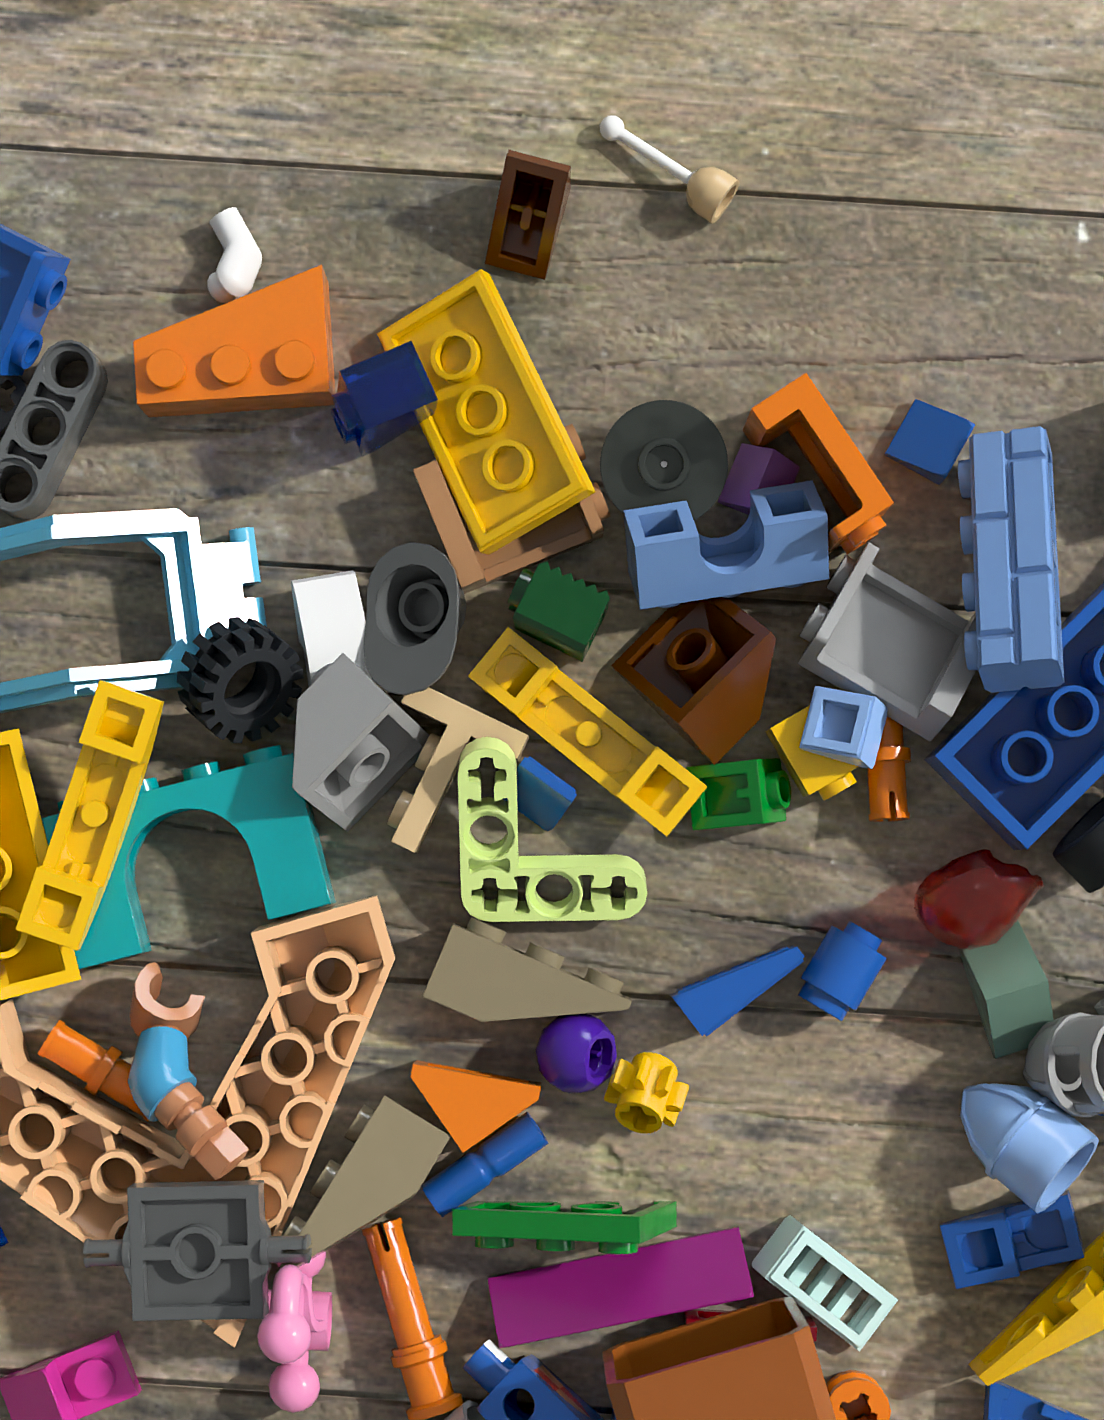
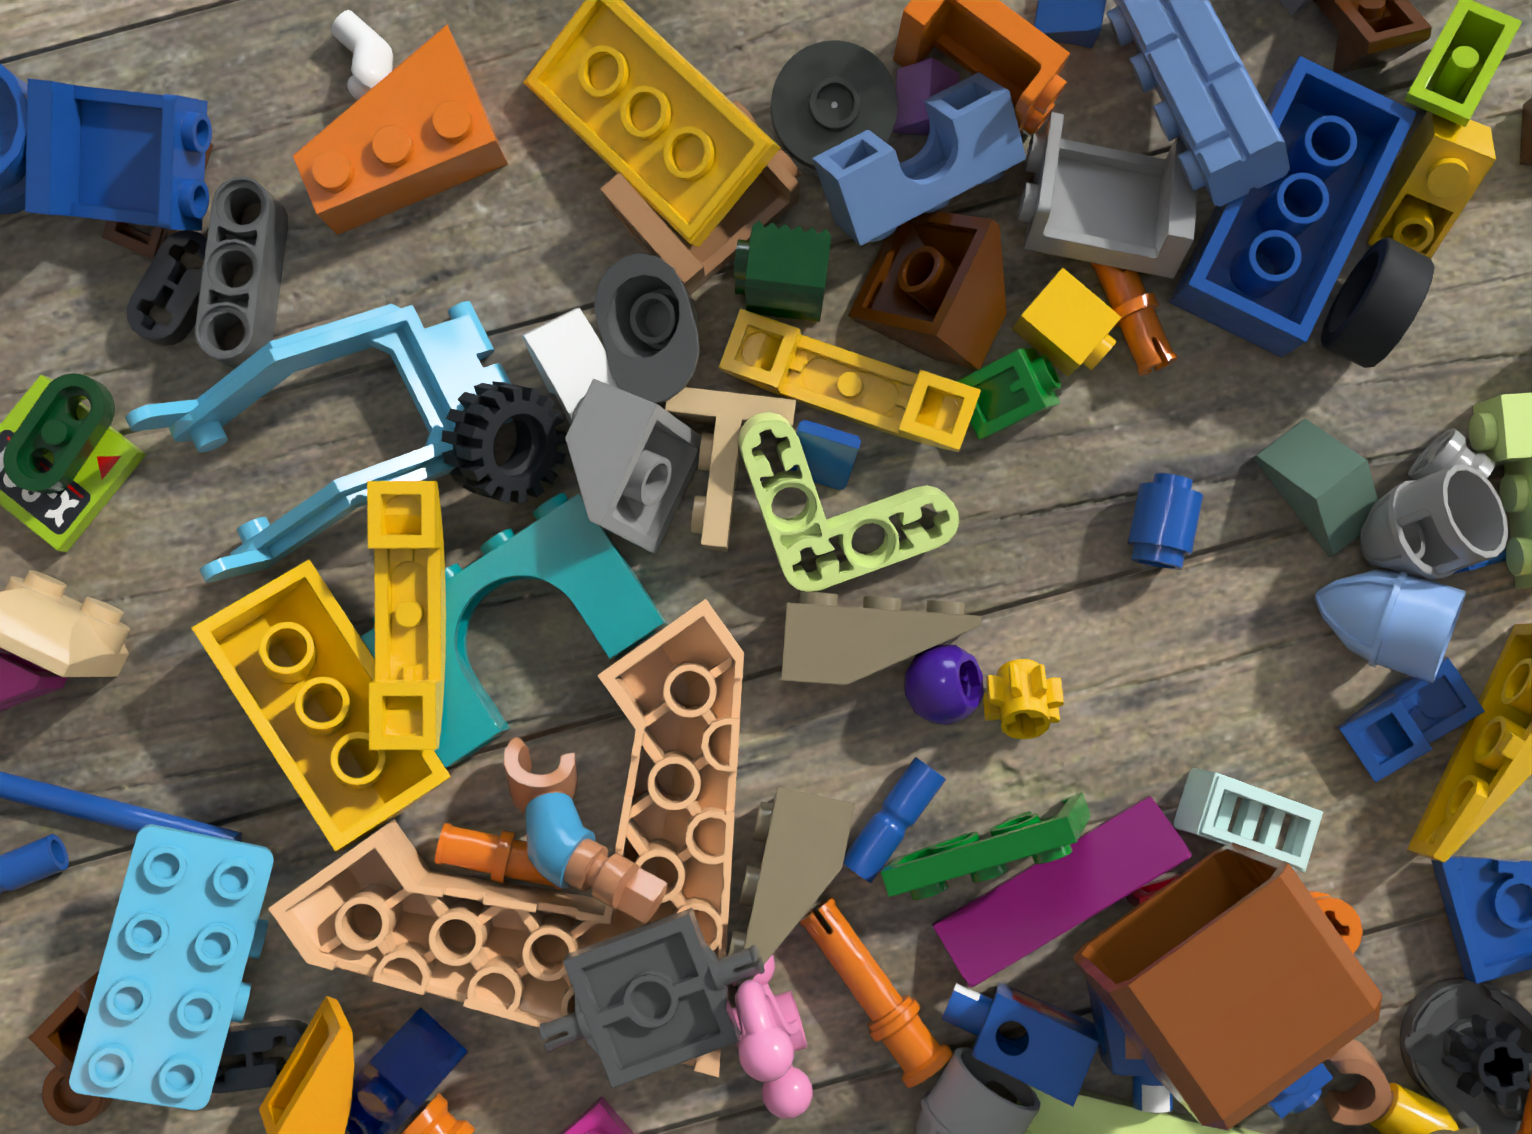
camera: 20 degrees left, 0 degrees up
clear blue slope [331,341,438,457] -> none
orange slope [410,1060,542,1153] -> none
blue slope [670,945,805,1037] -> none
light blue slope [799,686,888,769] -> none
clear red hair [914,849,1045,950] -> none

